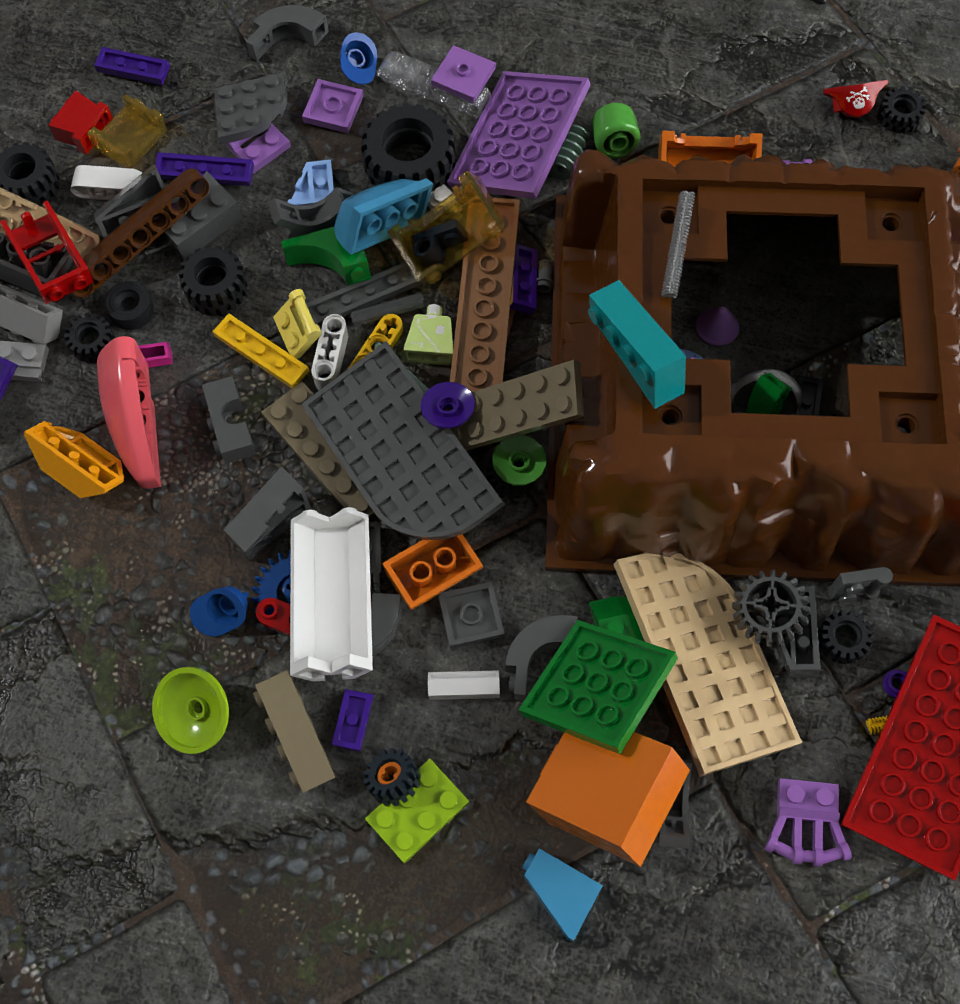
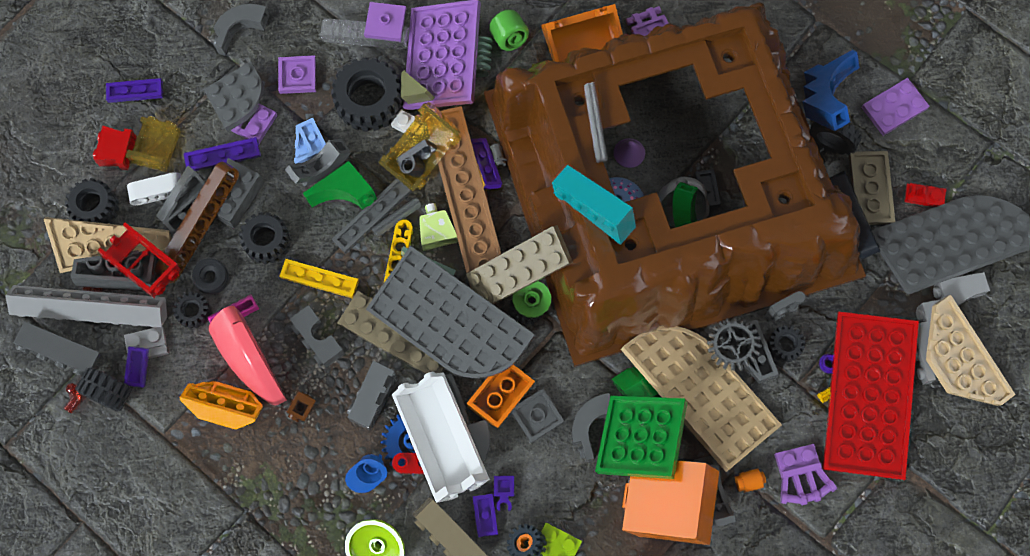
camera: 20 degrees left, 5 degrees up
light yellow plate [273,289,322,359] -> none
white beam [311,314,348,390] -> none
dark azure windscreen [334,178,433,255] -> none
blue piece [340,32,377,85] -> none
dark purple dish [420,382,475,429] -> none
white piece [428,670,500,700] -> none
none -> reddish brown brick [286,390,316,422]
none -> olive slope [401,71,435,104]
none -> dark purple plate [494,476,514,511]
none -> orange brick [735,468,766,493]

